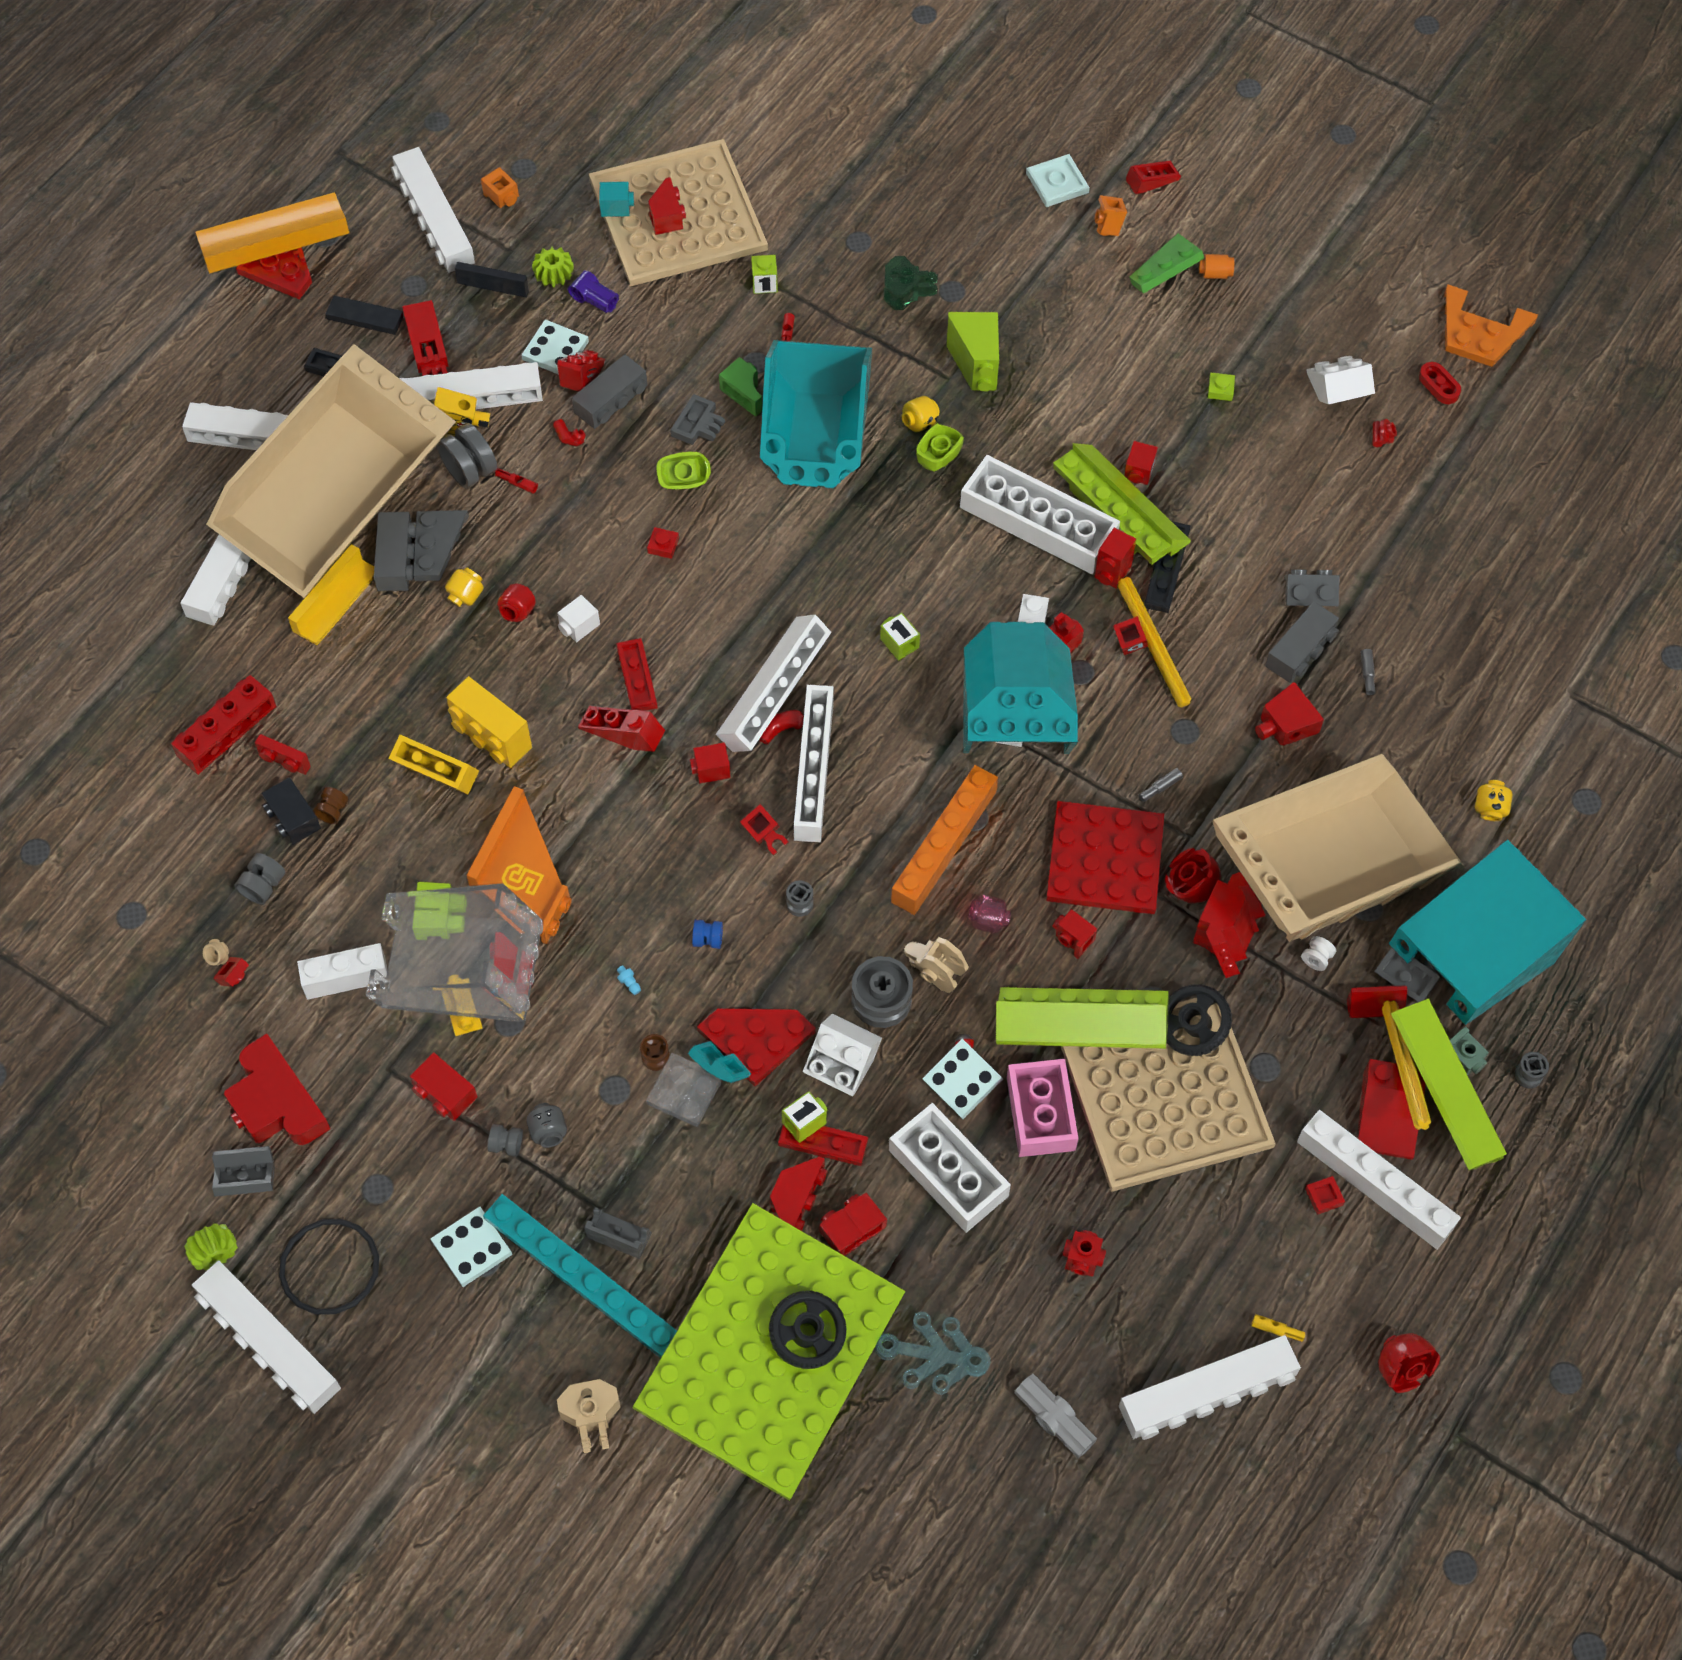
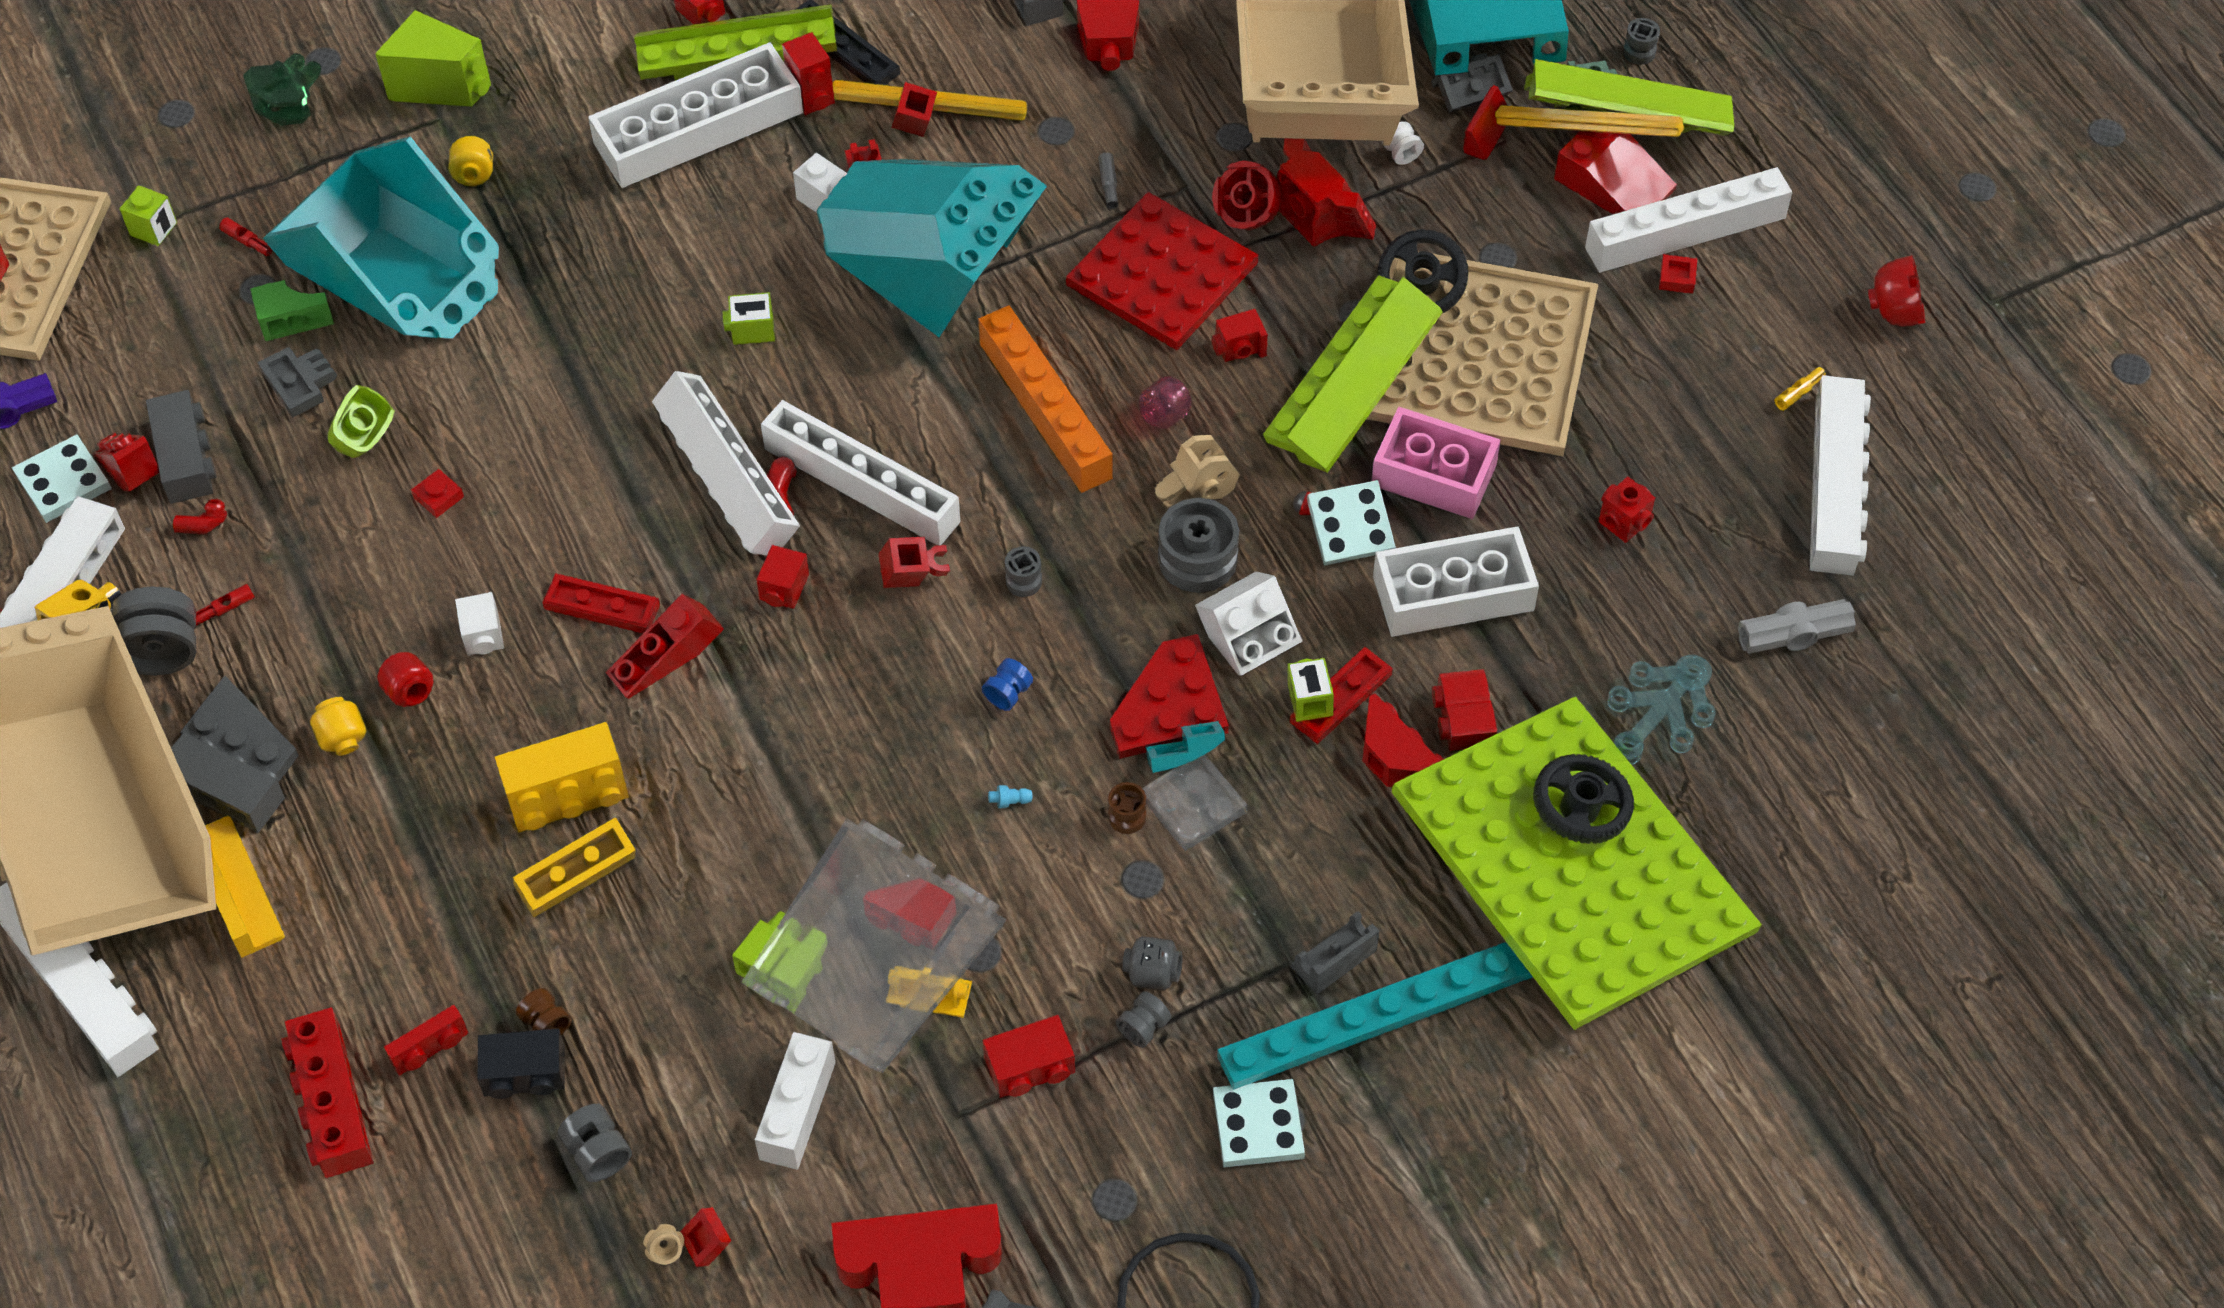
camera: 60 degrees left, 5 degrees down
orange piece [466,786,572,944] -> none
tan hinge [557,1379,621,1453] -> none
lime piece [917,423,964,472] -> none

